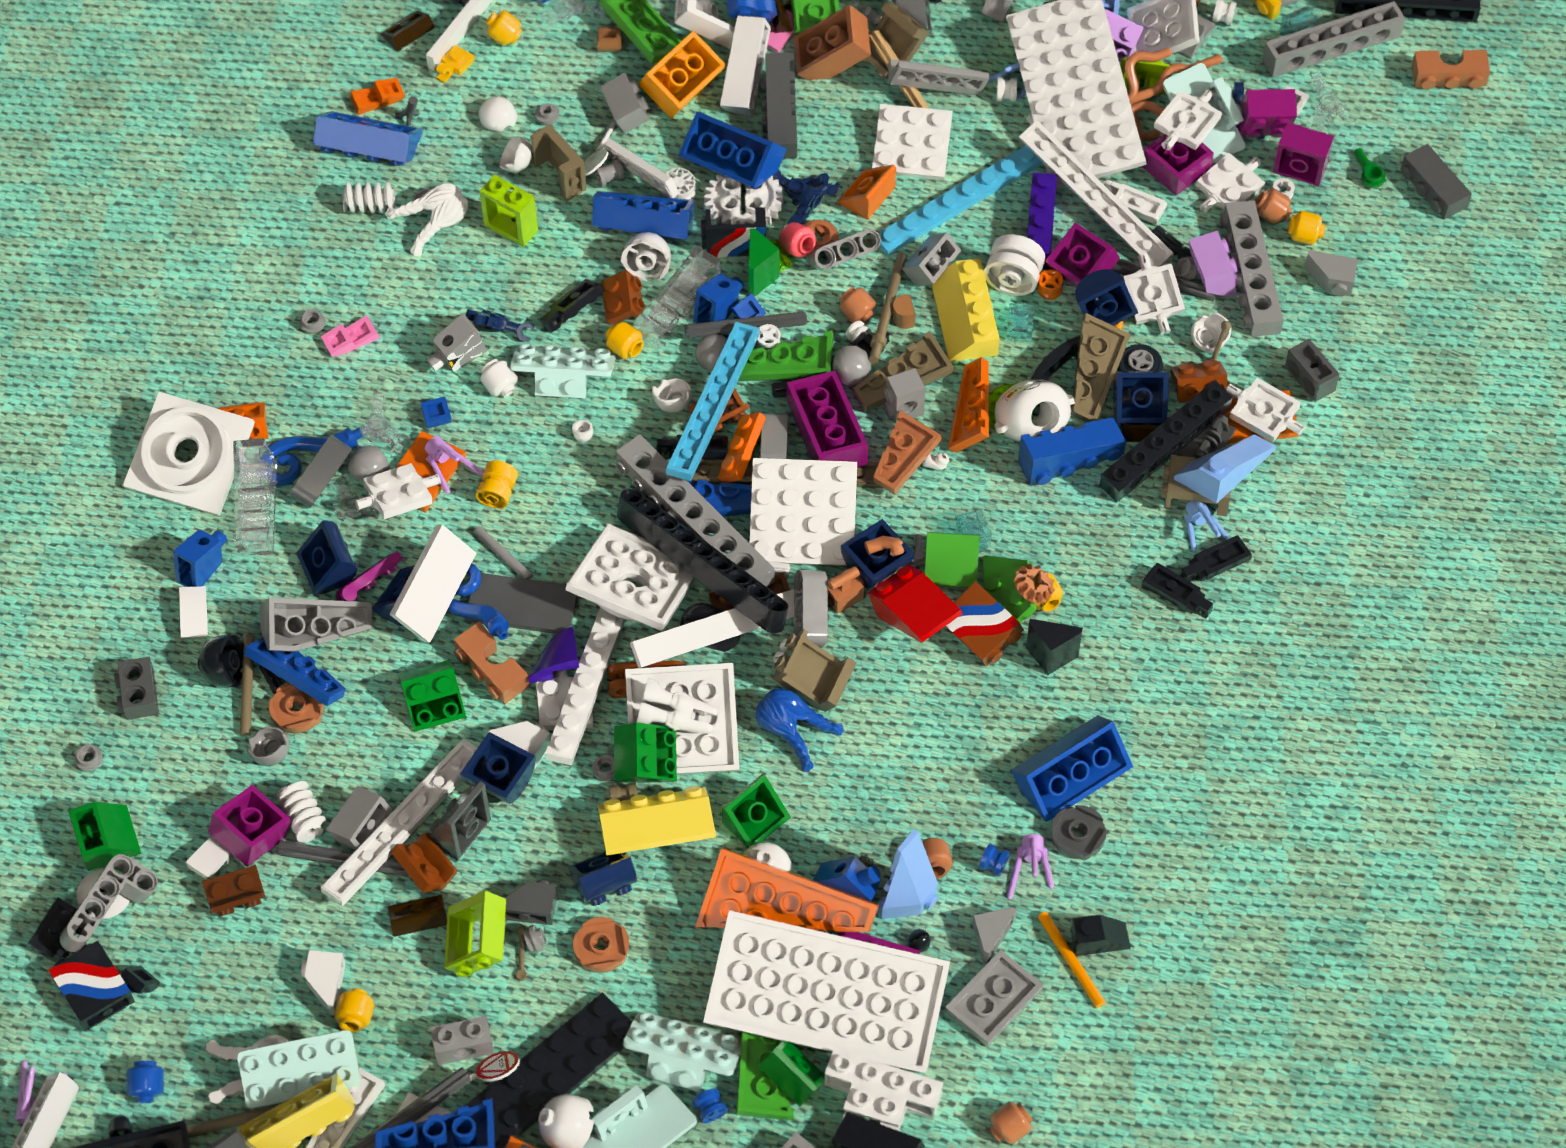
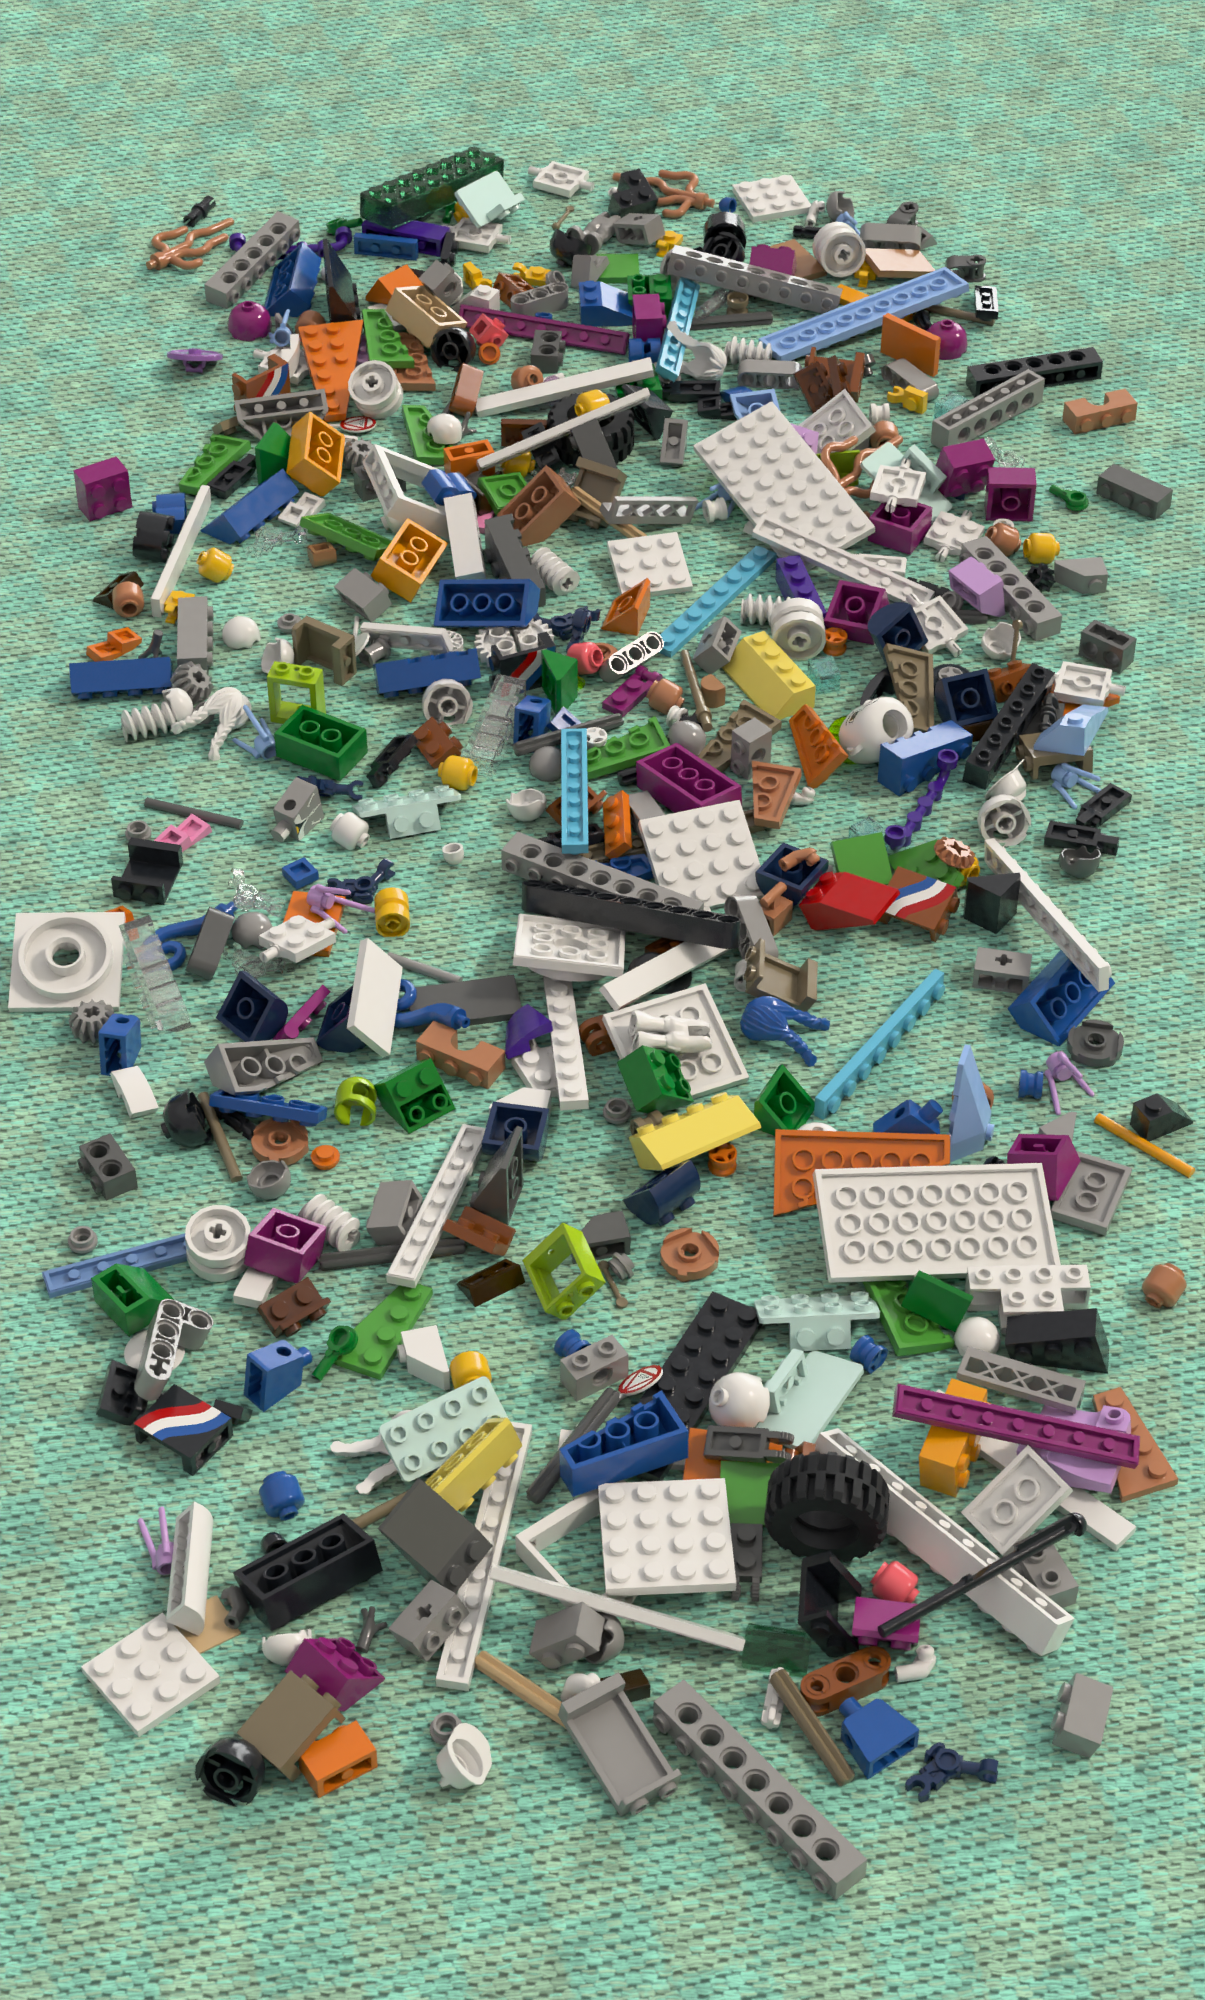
camera: 20 degrees left, 15 degrees down
none -> medium blue tile [42,1233,187,1298]
none -> light grey gear [69,999,114,1045]
none -> black panel [111,837,183,905]
none -> nougat head [112,582,144,618]
none -> dark grey bar [144,797,244,829]
none -> white hair [162,688,193,722]
none -> light grey gear [170,661,214,706]
none -> light grey brick [177,596,214,675]
none -> white wheel [185,1205,251,1282]
none -> light blue plant [232,705,276,760]
none -> blue torso [244,1340,313,1412]
none -> green brick [274,705,368,781]
none -> orange plate [311,1145,340,1170]
none -> green plate [312,1325,358,1381]
none -> dark blue piece [327,858,395,905]
none -> lime helmet [334,1076,377,1126]
none -> bright green wing [334,1283,433,1380]
none -> white piece [531,547,580,596]
none -> blue wheel [554,1329,591,1357]
none -> magenta plate [602,665,663,718]
none -> orange wheel [708,1142,737,1177]
none -> white piece [740,593,790,626]
none -> medium azure plate [814,969,945,1120]
none -> nougat head [870,421,899,449]
none -> dark purple bar [884,749,958,851]
none -> white hair [953,1316,1001,1356]
none -> light grey brick [972,947,1032,994]
none -> white cylinder [977,794,1031,847]
none -> white piece [984,759,1027,801]
none -> white plate [984,838,1112,992]
none -> magenta slope [1007,1134,1081,1201]
none -> black gear [1025,563,1056,593]
none -> dark grey hair [1058,846,1102,878]

